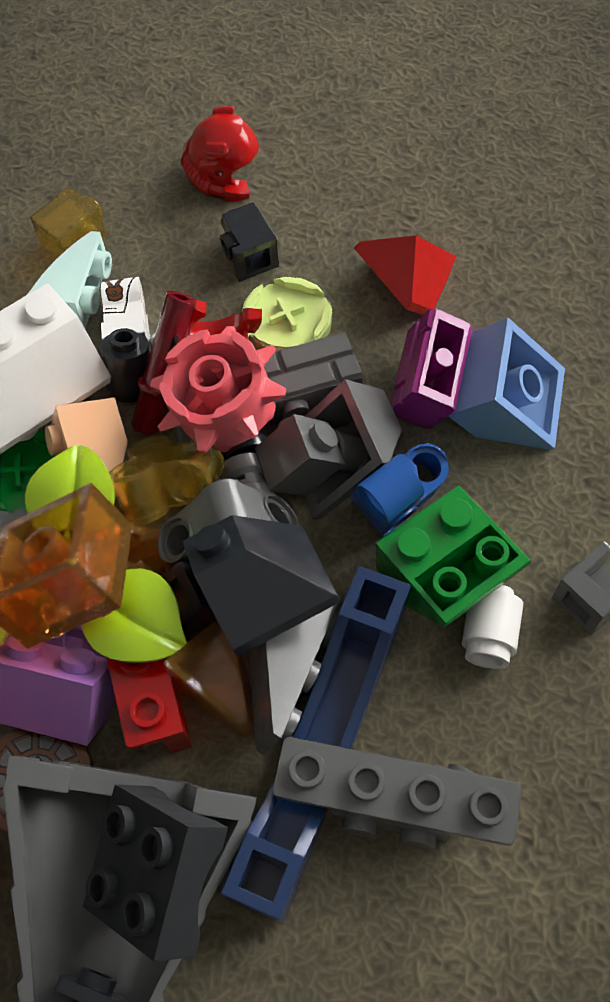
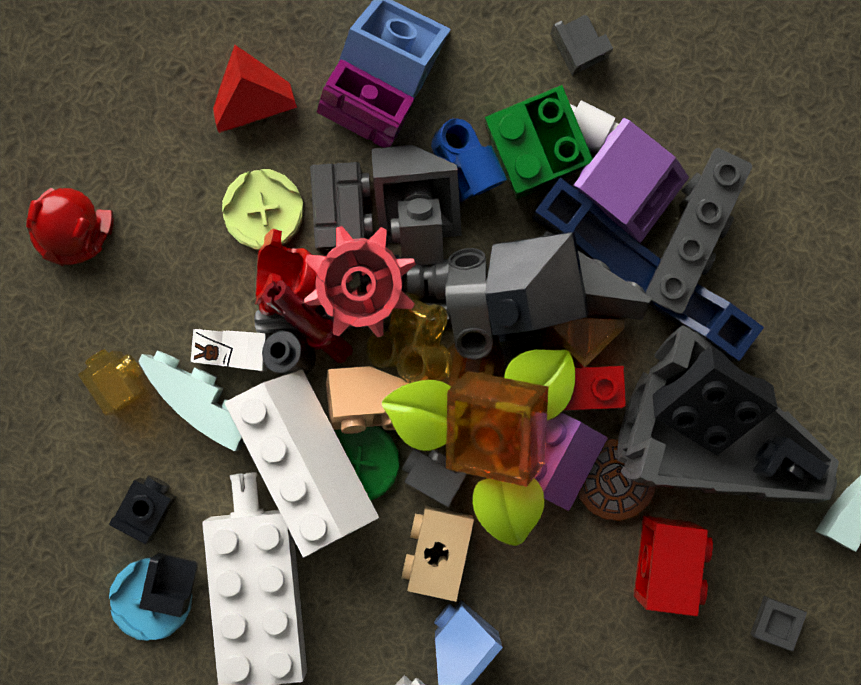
camera: 80 degrees left, 25 degrees up
black brick [219,202,279,282] -> none
none -> medium lavender slope [574,118,689,243]

